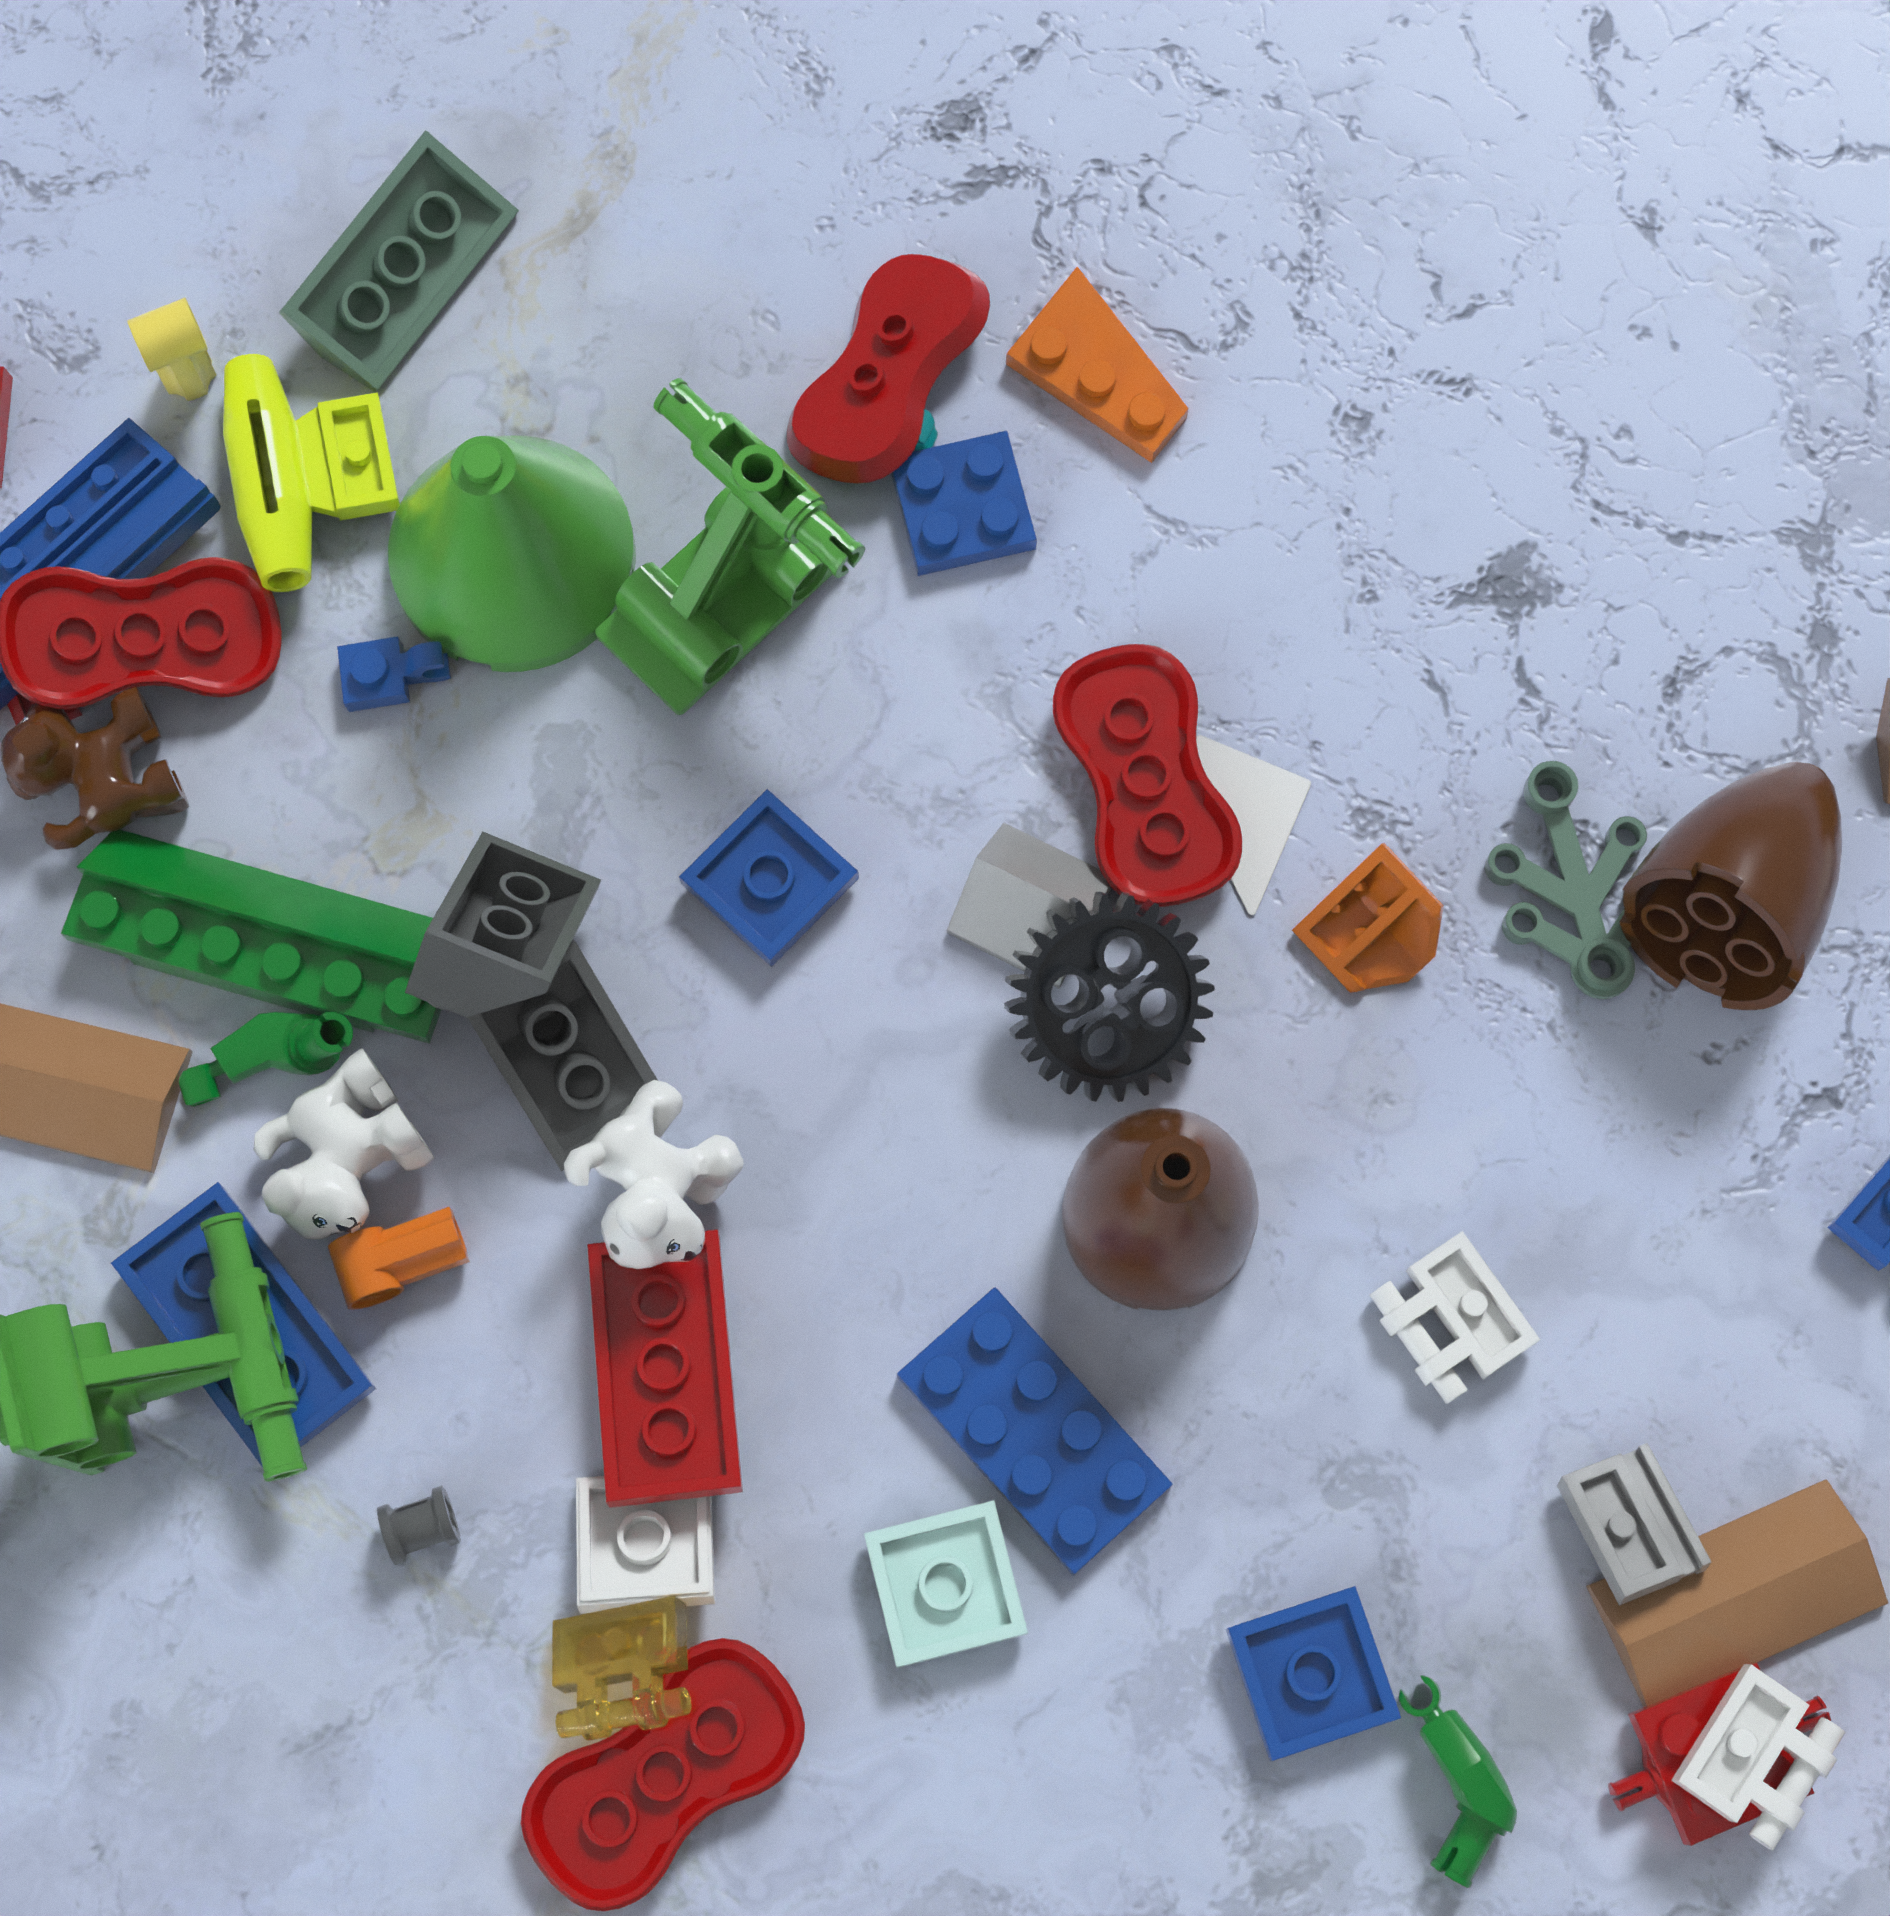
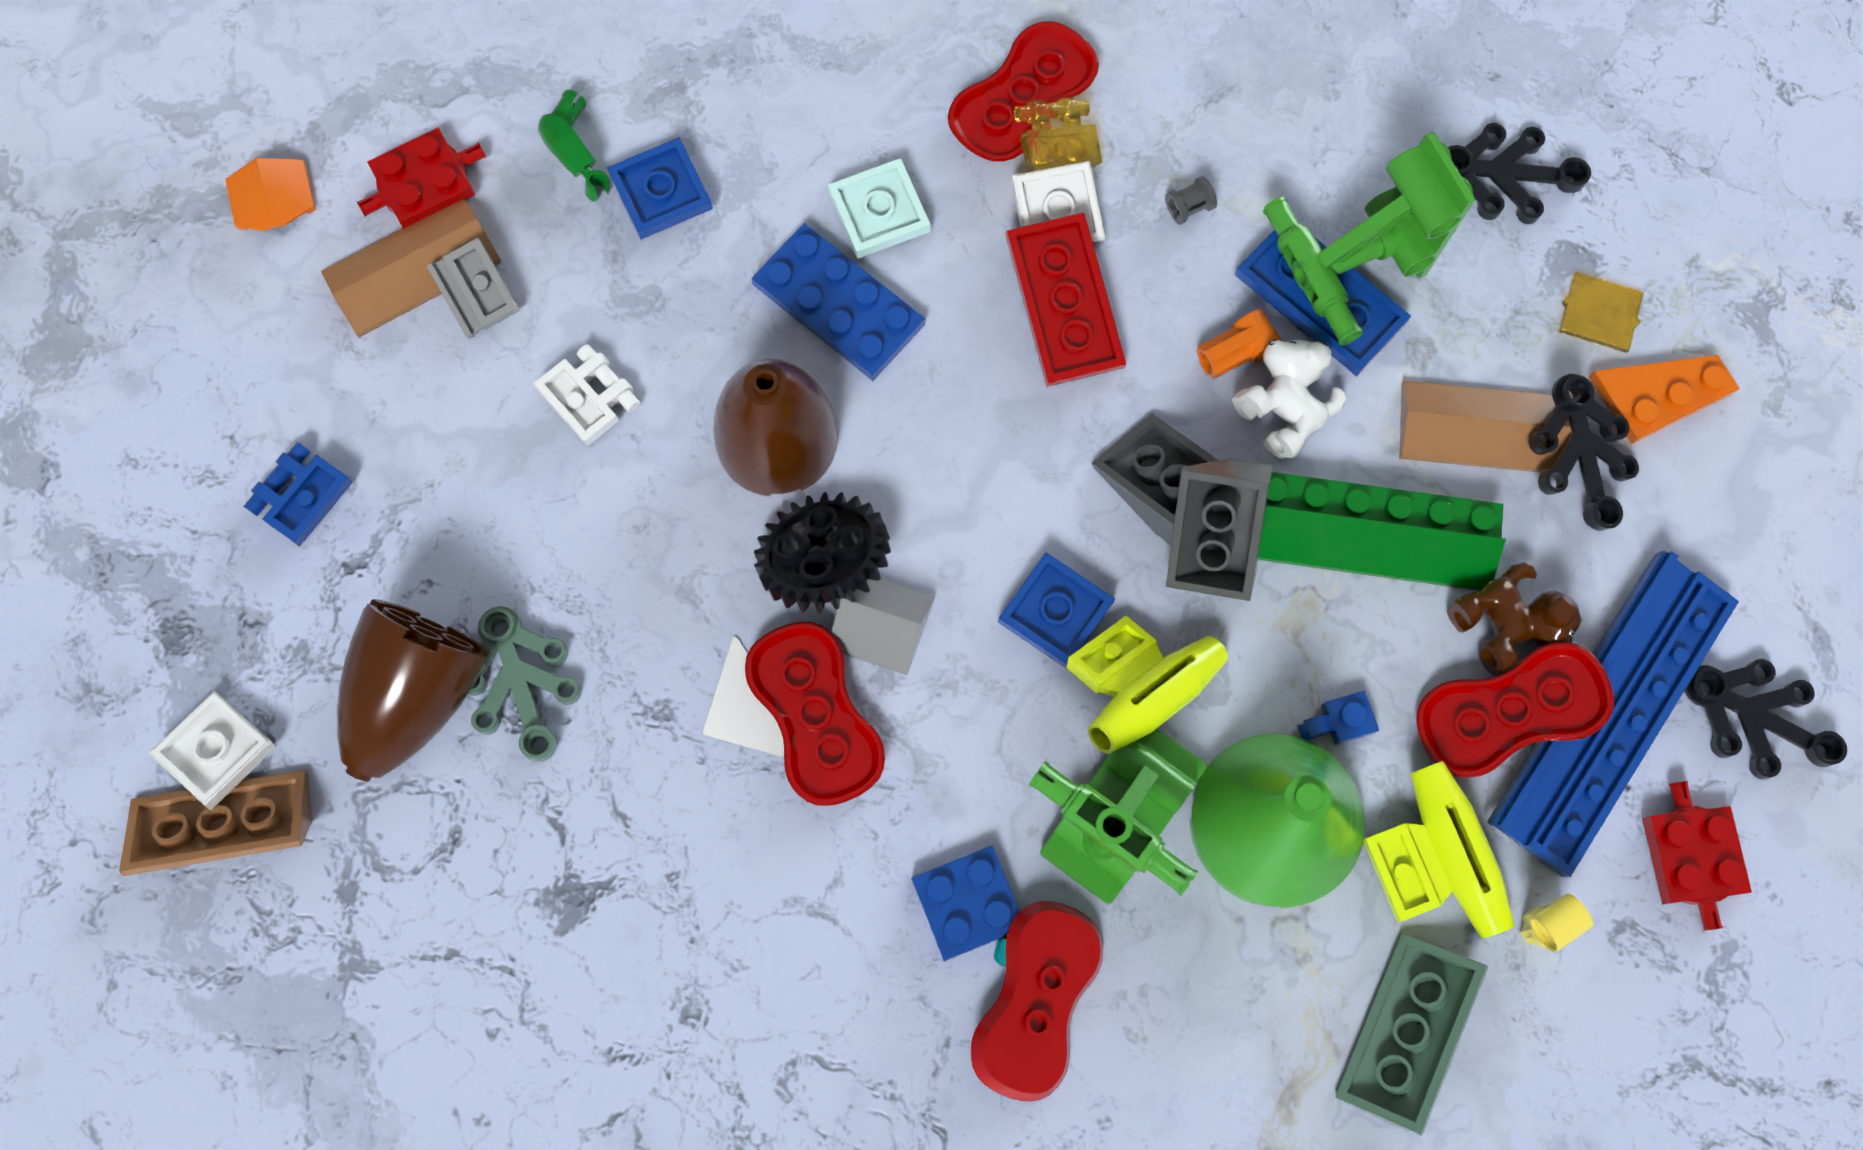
camera: 170 degrees right, 0 degrees up
green arm [179,1012,353,1107] -> none
white animal [564,1080,744,1269] -> none
orange wing [1006,267,1189,463] -> none
orange slope [1292,843,1444,993] -> none
white plate [1672,1664,1845,1850] -> none
none -> neon yellow plate [1066,615,1228,754]

